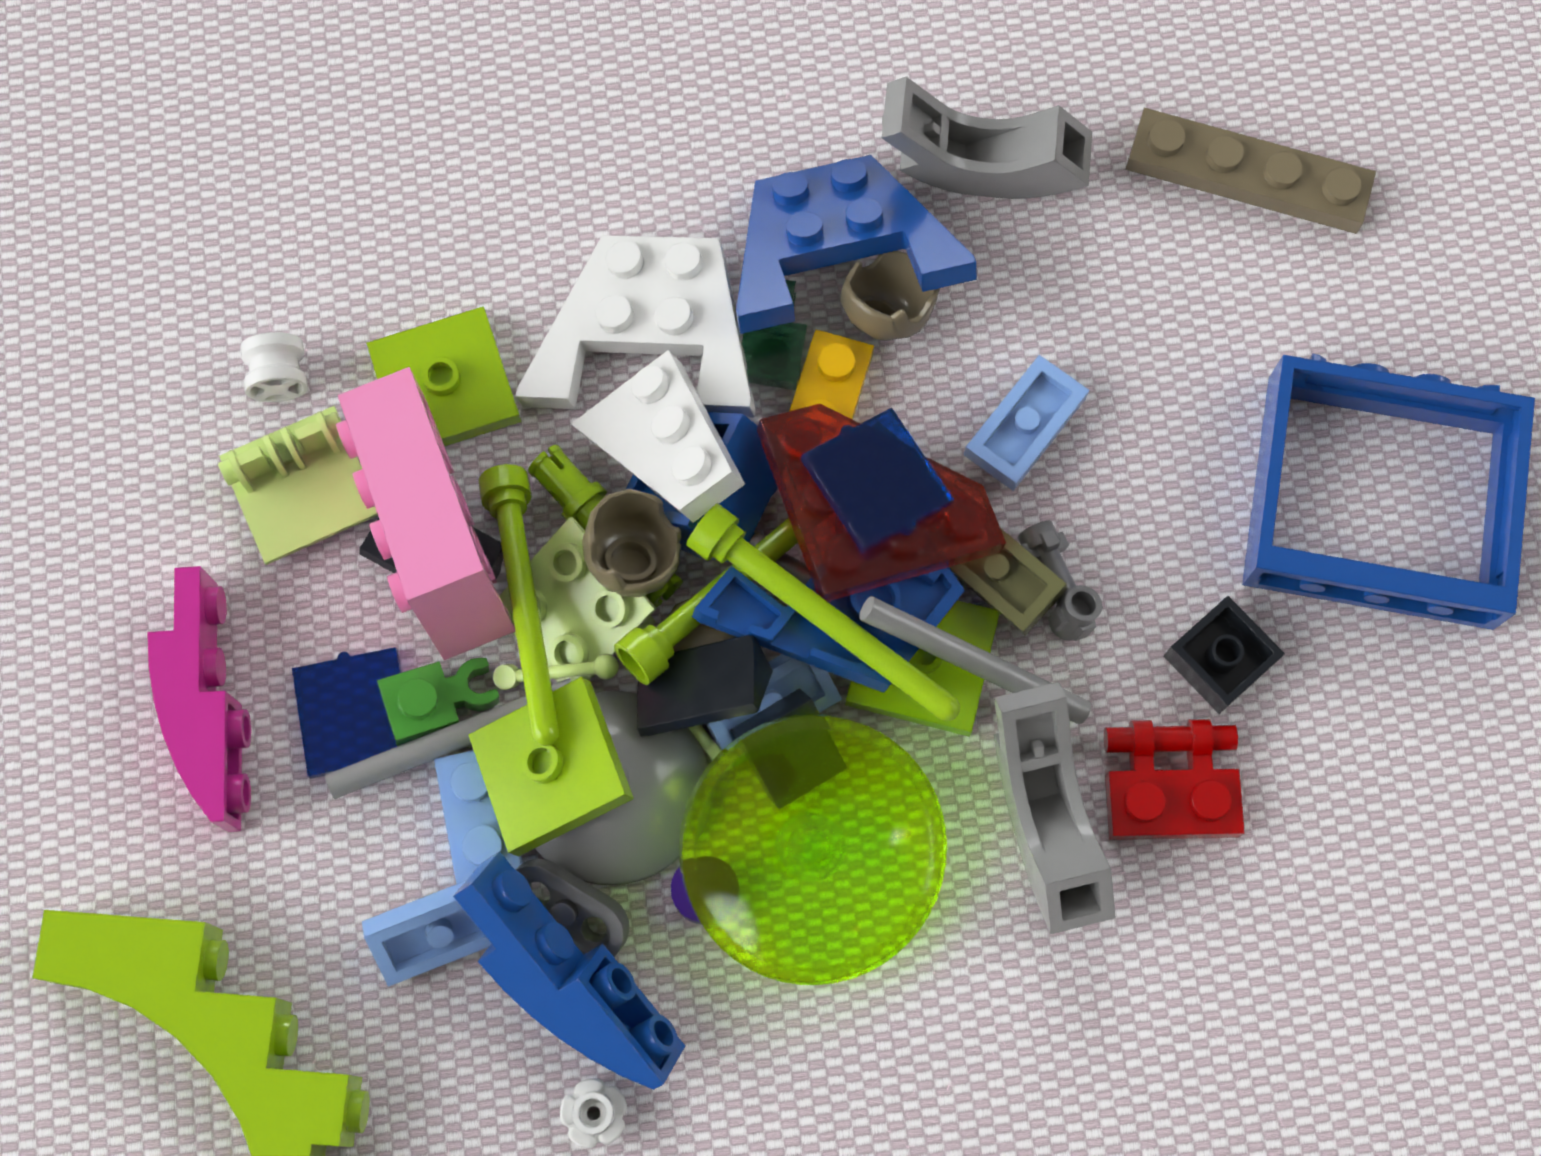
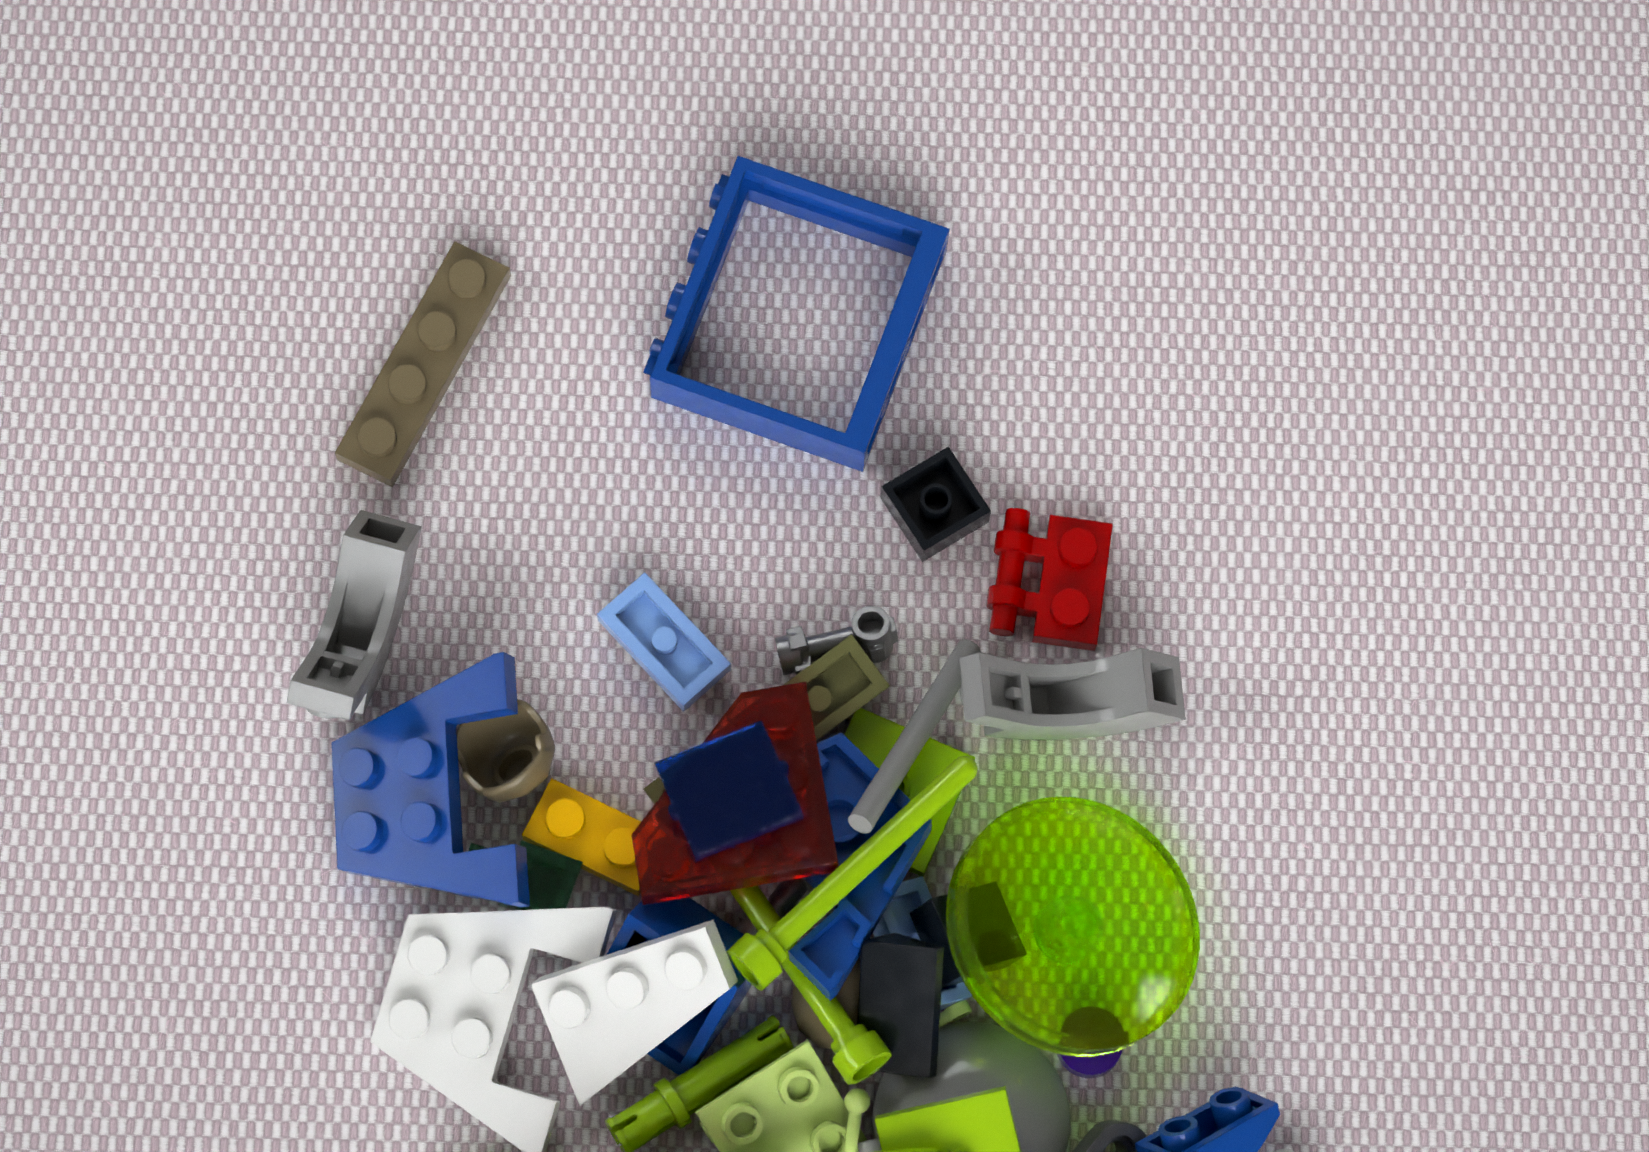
camera: 85 degrees left, 0 degrees up
dark tan hair [582,489,681,597] -> none

